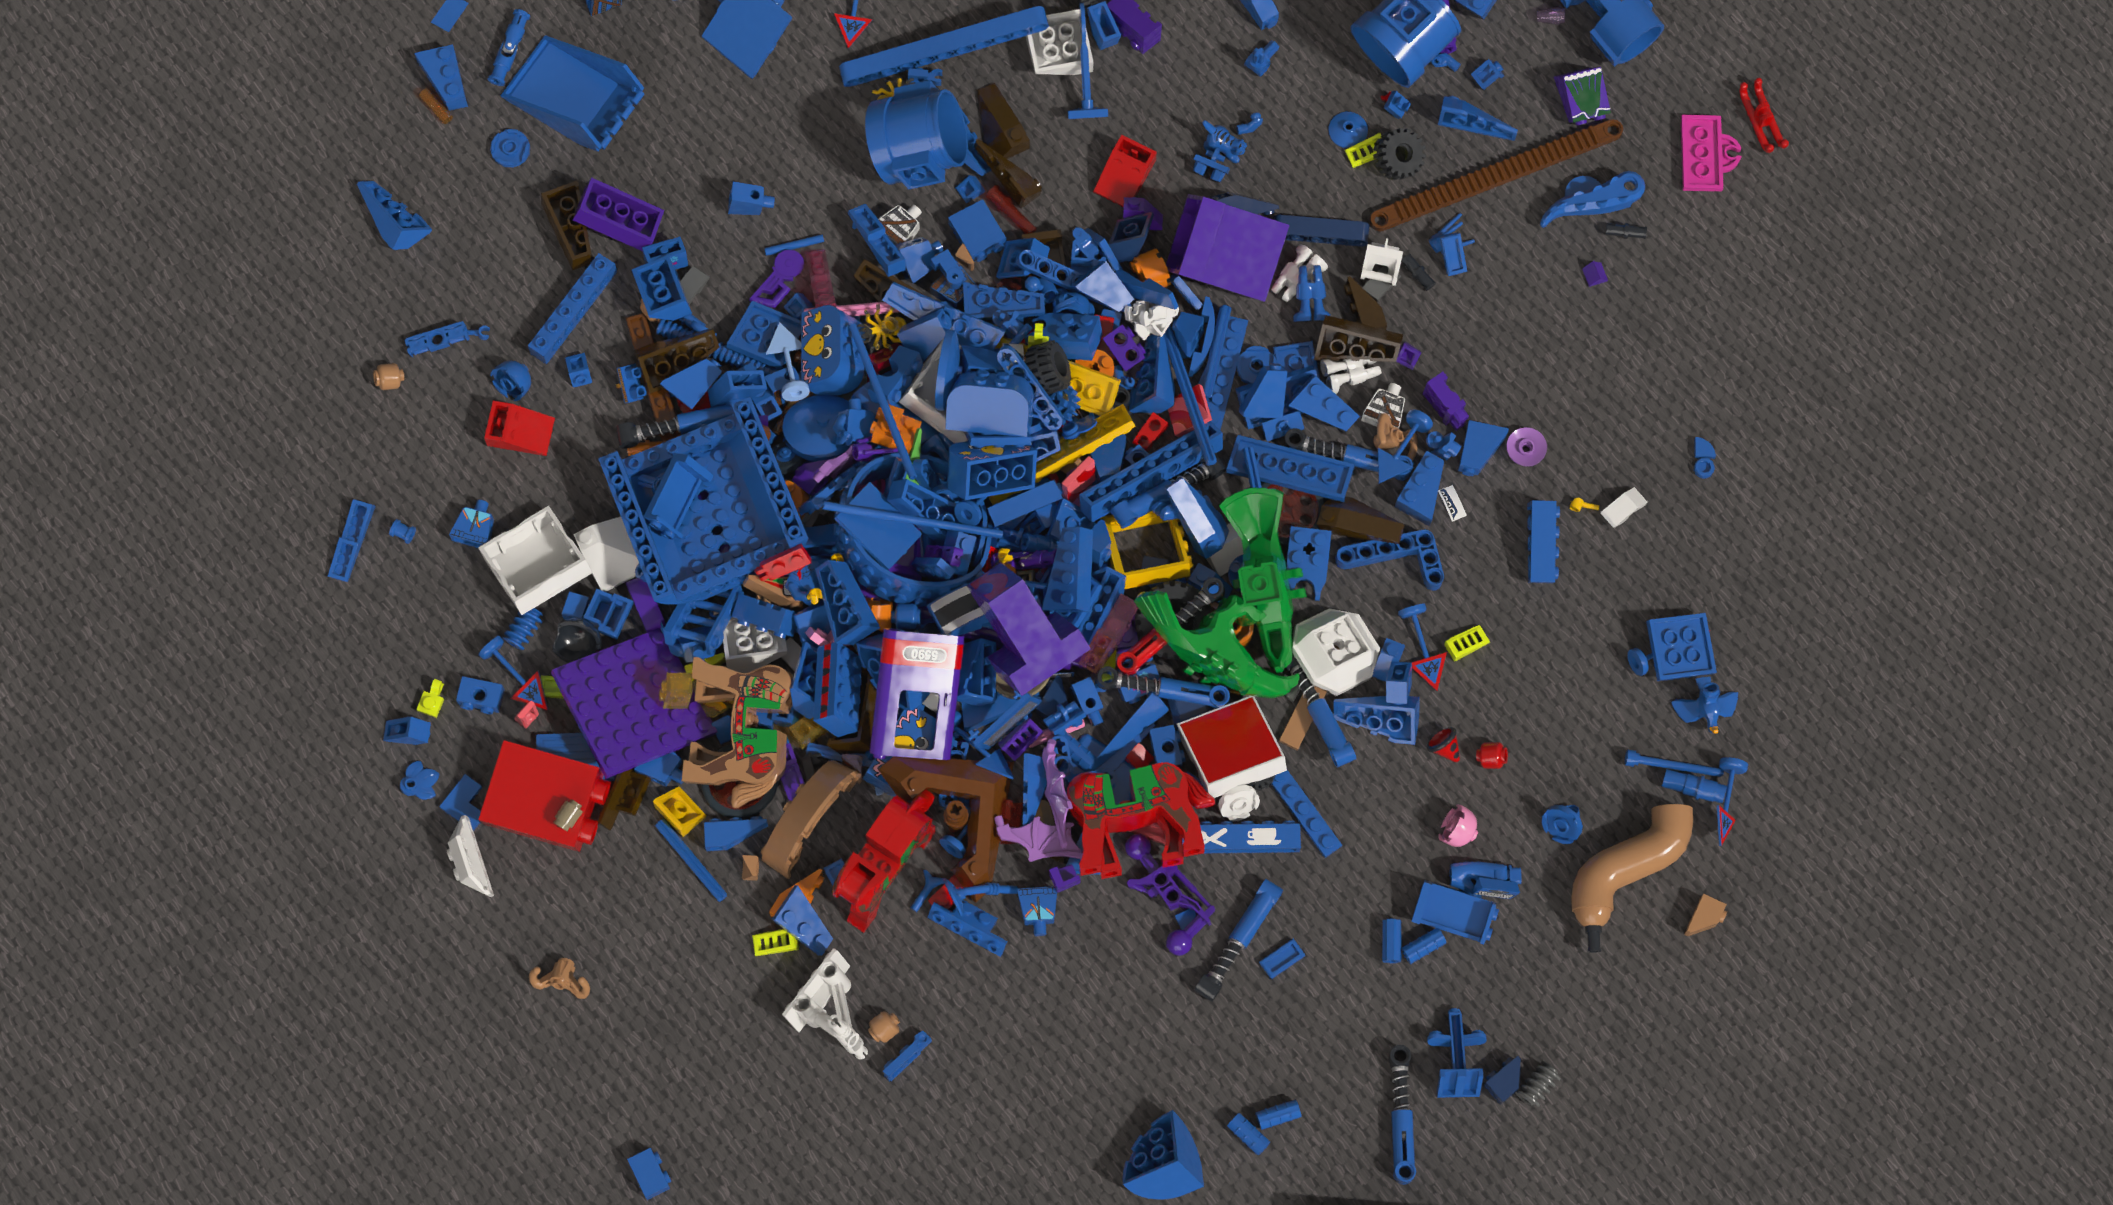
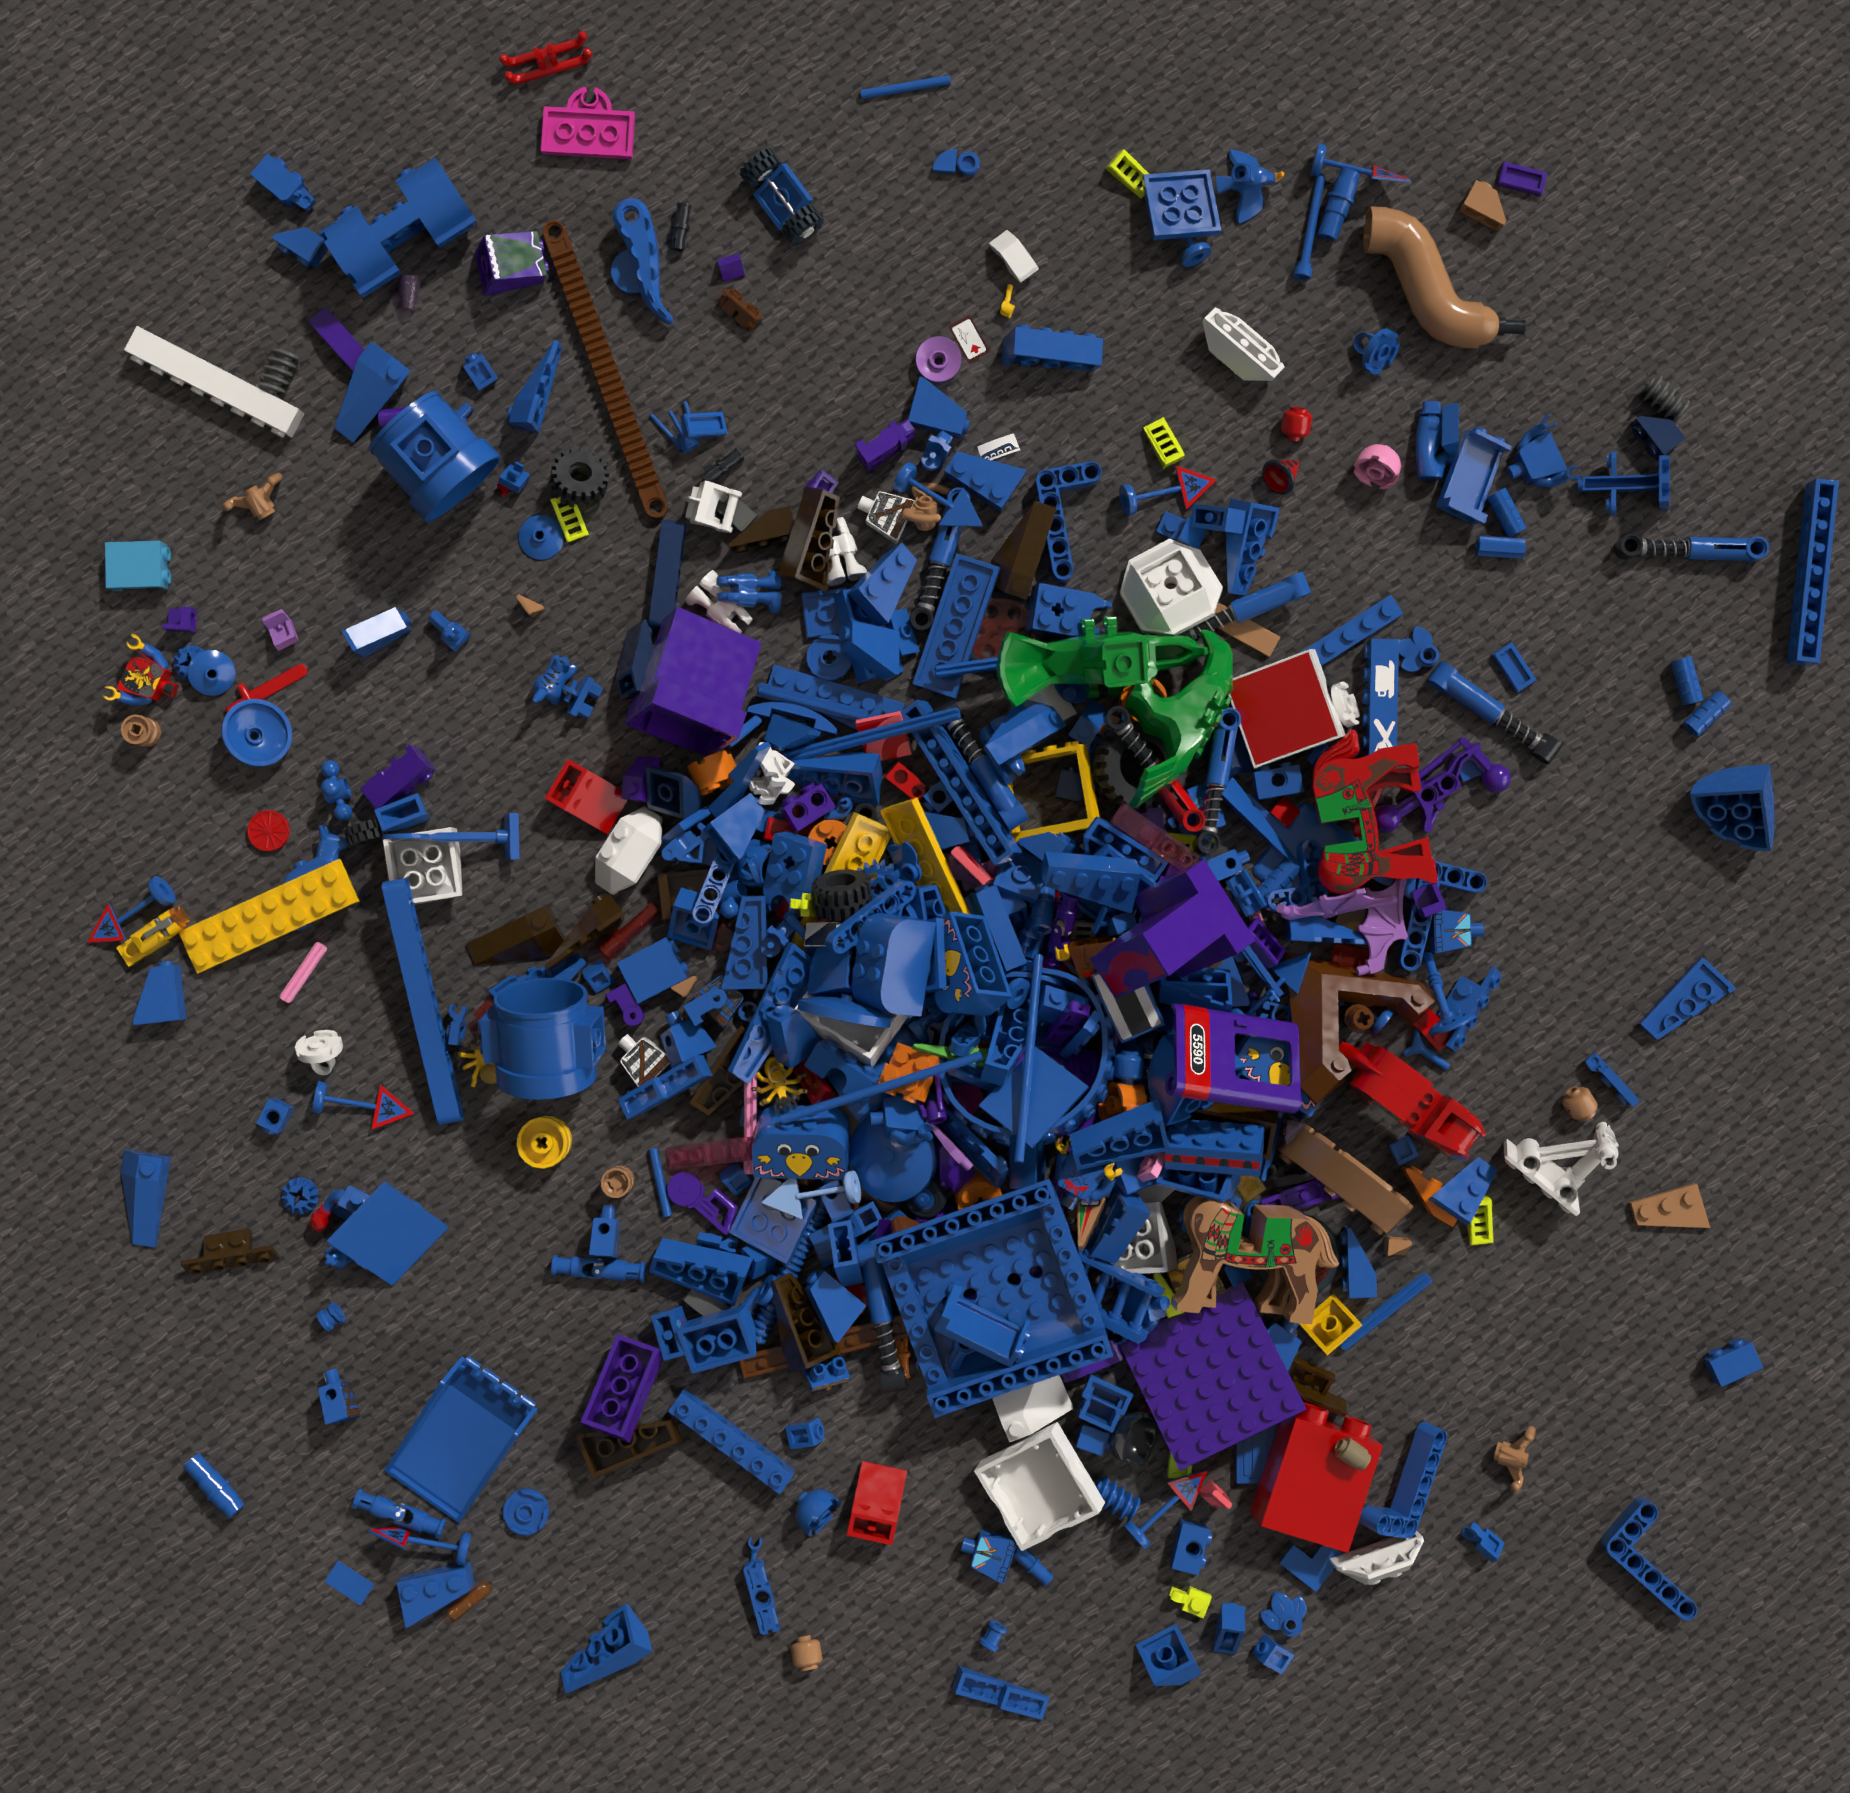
camera: 85 degrees left, 15 degrees up
clear yellow brick [659,673,692,709] -> none
hinge [754,544,811,581] -> none
blue arm [1236,112,1263,135] -> none
none -> blue piece [369,1527,471,1566]
none -> medium nougat slope [516,594,545,618]
none -> yellow wheel [517,1115,572,1168]
none -> blue piece [551,1255,646,1283]
none -> white wedge [595,806,662,895]
none -> medium nougat wheel [601,1165,634,1198]
none -> dark purple leg [605,983,645,1026]
none -> blue wedge [649,1238,753,1306]
none -> blue plate [697,1232,738,1254]
none -> reddish brown hinge [717,288,764,331]
none -> plate [739,148,824,246]
none -> blue panel [741,1245,777,1279]
none -> blue bar [860,75,951,99]
none -> white sticker [948,315,990,364]
none -> blue axle [1013,1546,1054,1586]
none -> neon yellow slope [1105,149,1149,198]
none -> blue slope [1136,1624,1202,1686]
none -> white wedge [1202,307,1284,381]
none -> blue bracket [1252,1634,1295,1674]
none -> blue beam [1359,1422,1447,1538]
none -> blue beam [1396,861,1487,971]
none -> blue plate [1399,626,1439,672]
none -> blue plate [1461,1522,1505,1563]
none -> dark purple tile [1497,162,1548,196]
none -> blue torso [1507,414,1581,488]
none -> blue beam [1600,1497,1698,1621]
none -> medium nougat wing [1629,1183,1710,1228]
none -> blue wing [1638,957,1736,1040]

